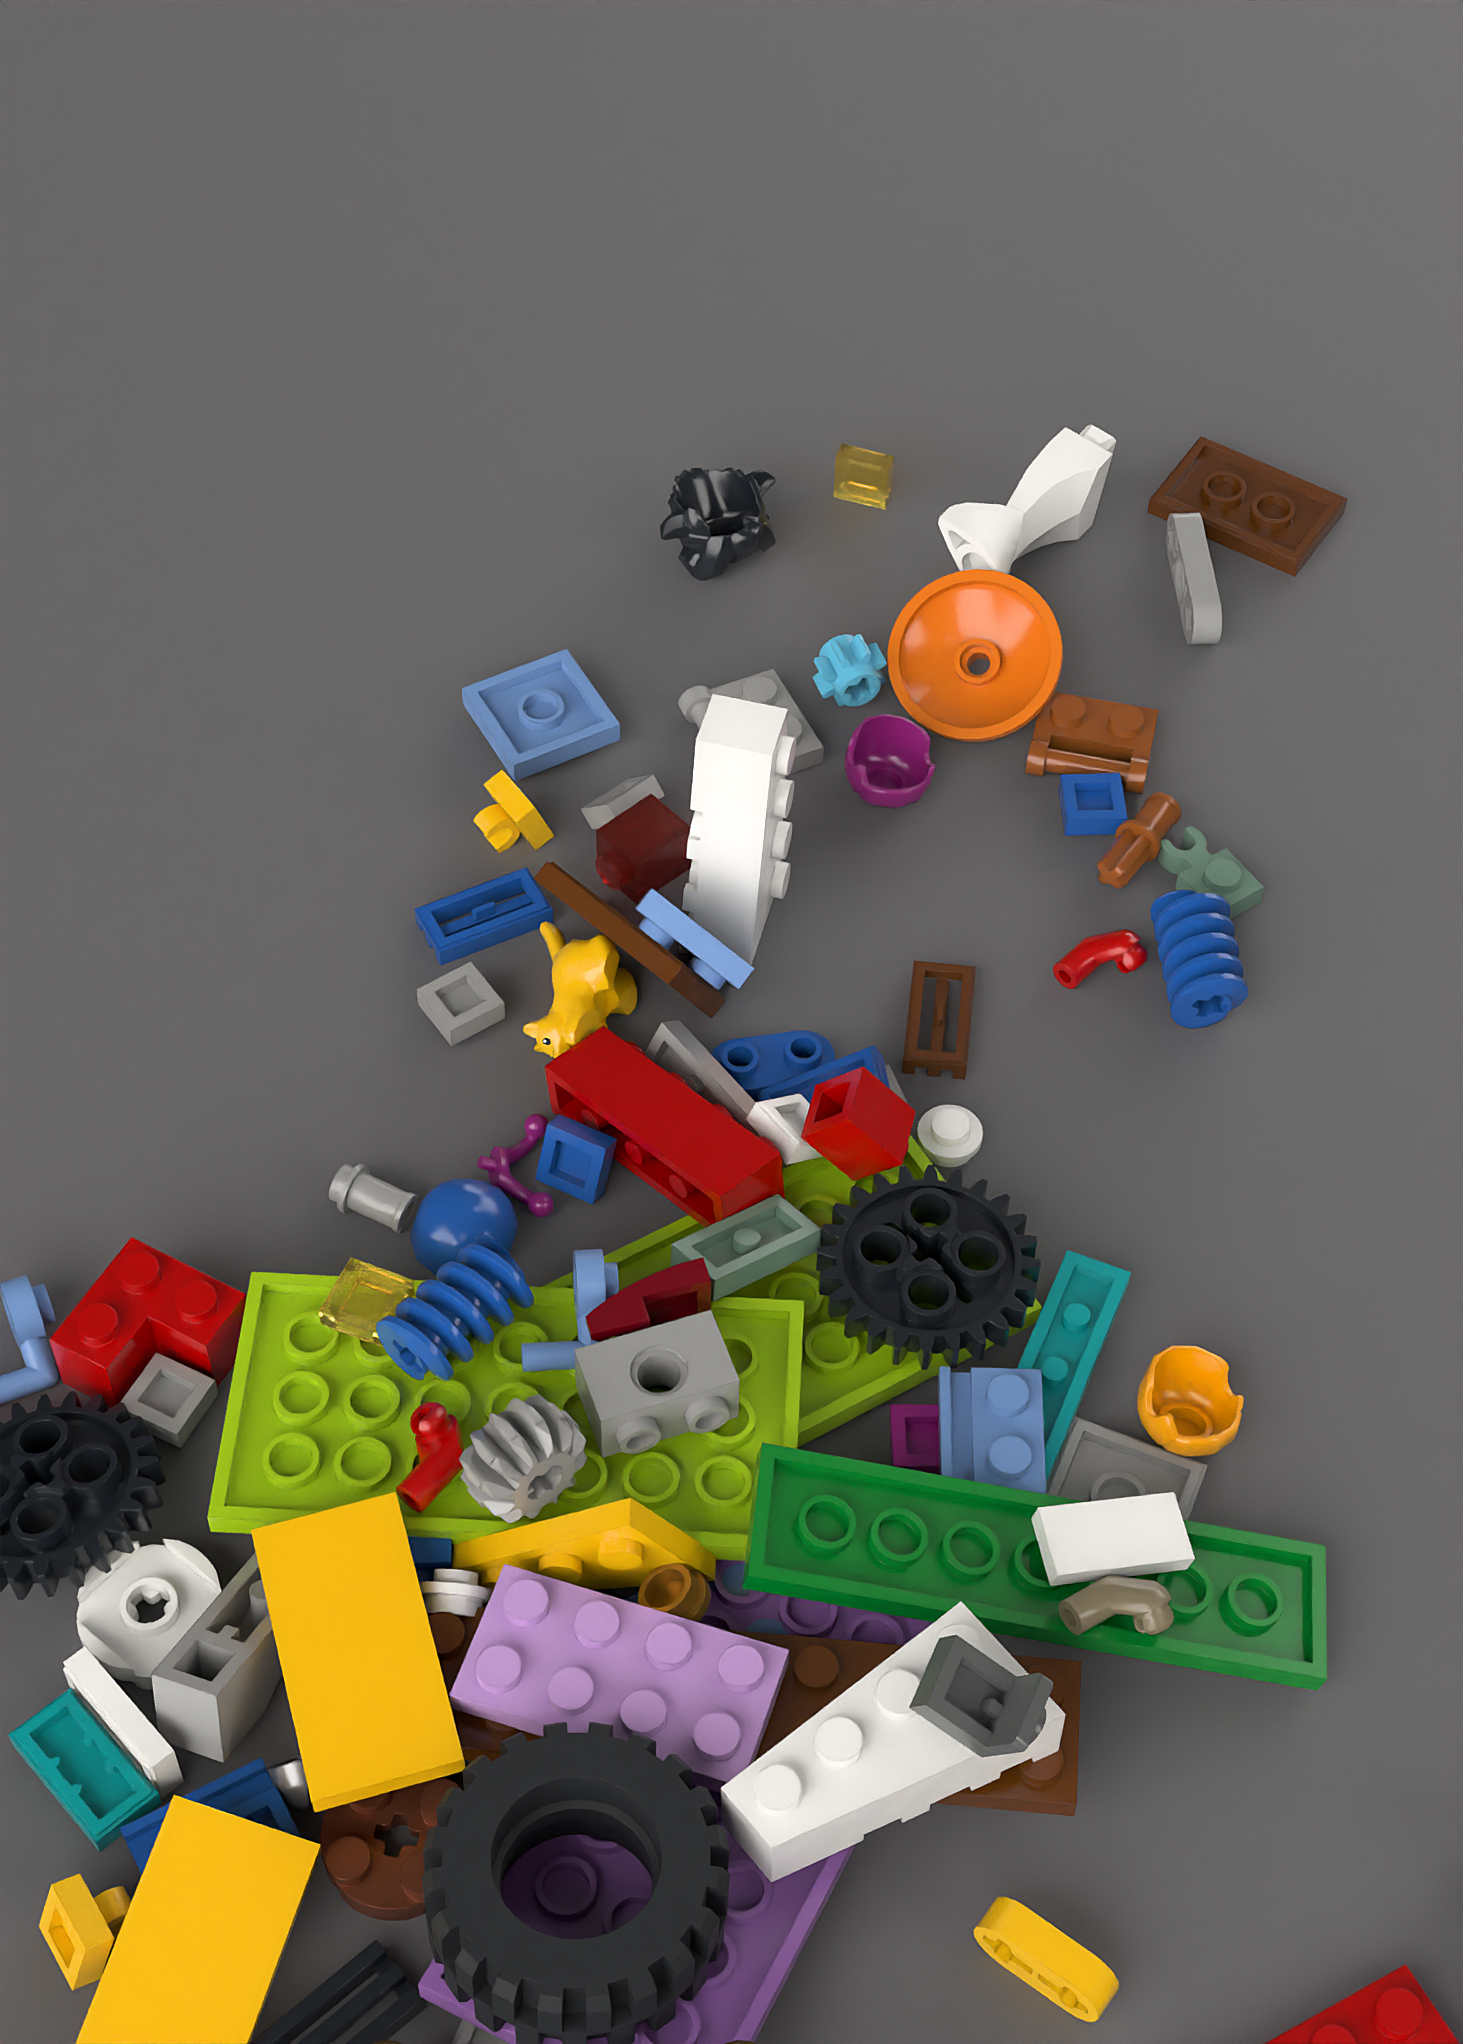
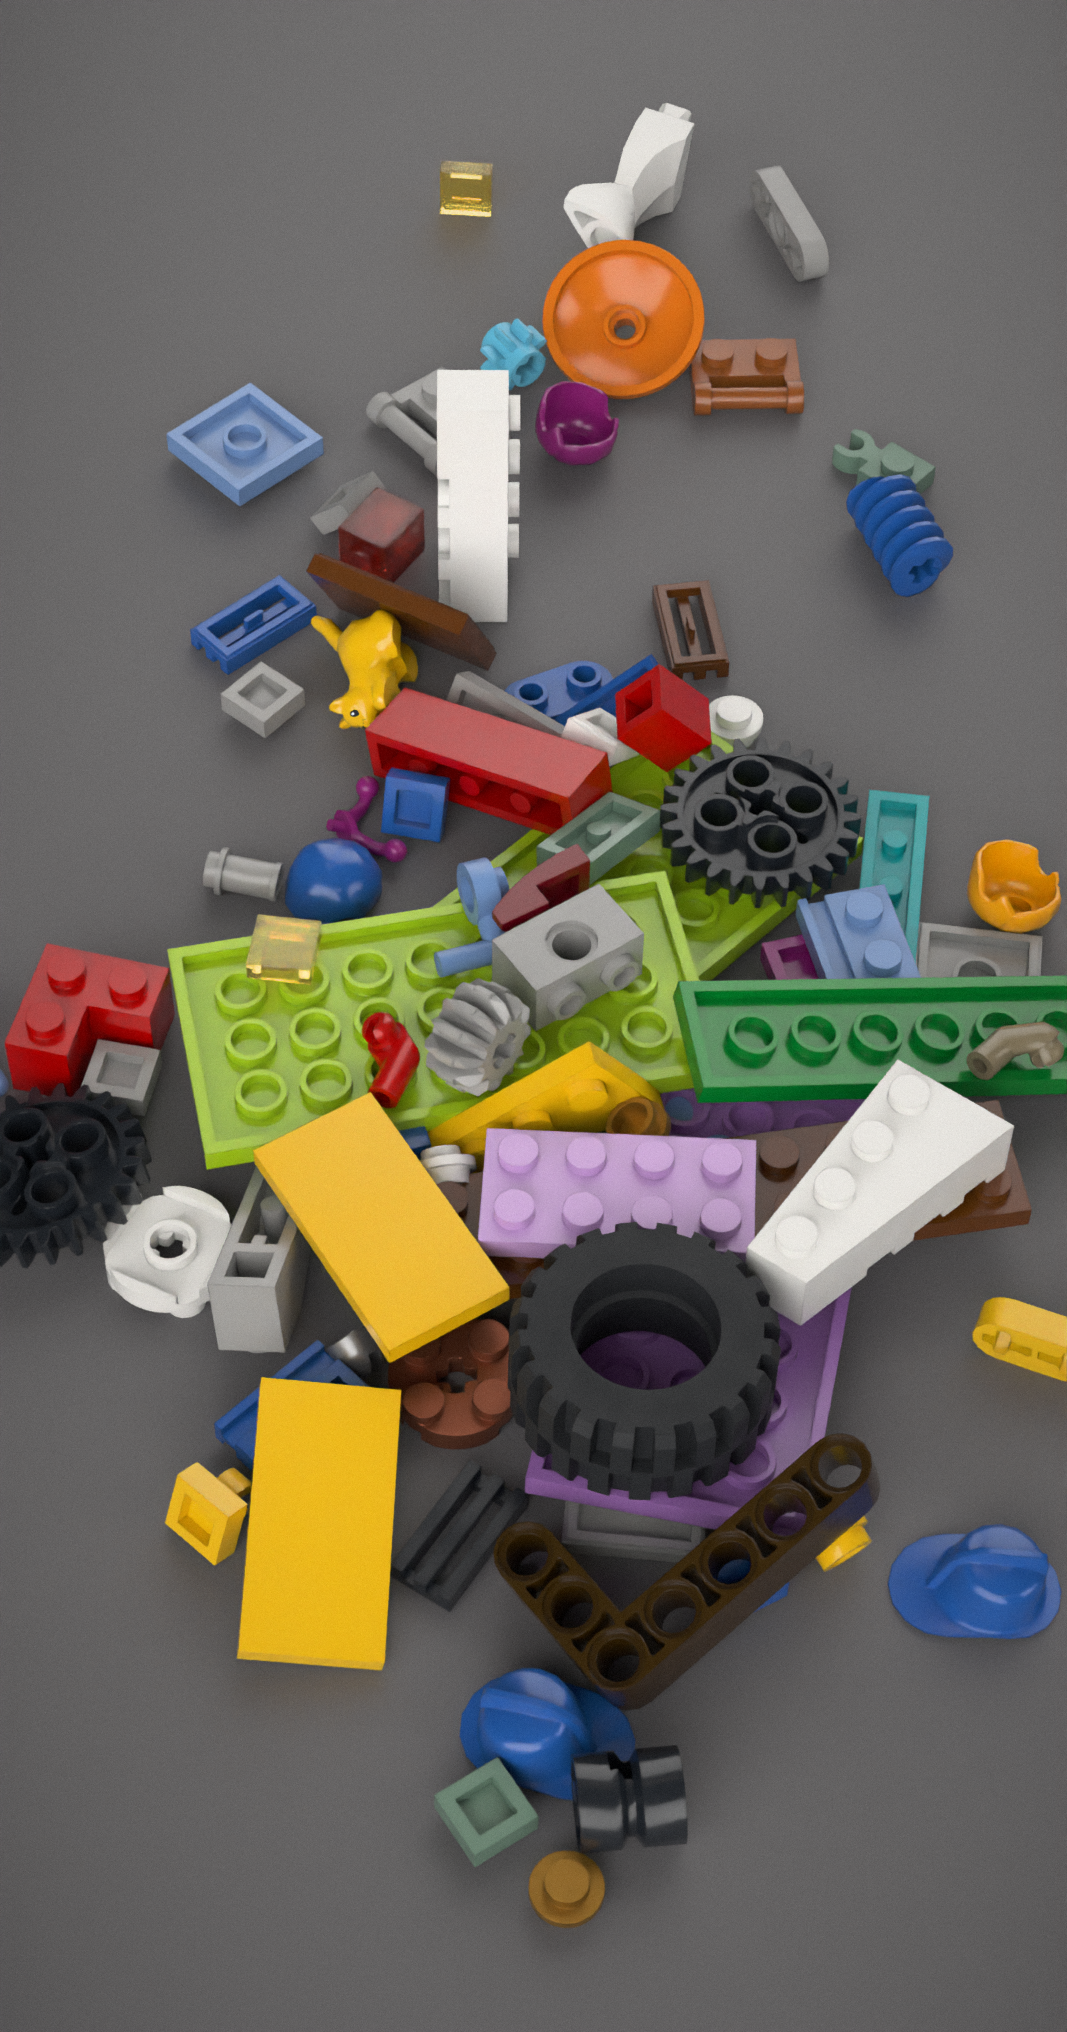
camera: 15 degrees left, 0 degrees up
teal plate [8,1688,162,1852] -> none
white tile [63,1646,184,1798] -> none
blue piece [376,1233,534,1381] -> none
yellow tile [473,770,554,853] -> none
medium blue plate [634,888,755,990] -> none
black hair [660,467,776,580] -> none
dark grey bracket [909,1635,1054,1757] -> none
white tile [1031,1492,1195,1586] -> none
red arm [1053,929,1148,989] -> none
blue plate [1058,773,1128,836] -> none
dark orange axle [1097,792,1182,889] -> none
reddish brown tile [1148,436,1347,577] -> none

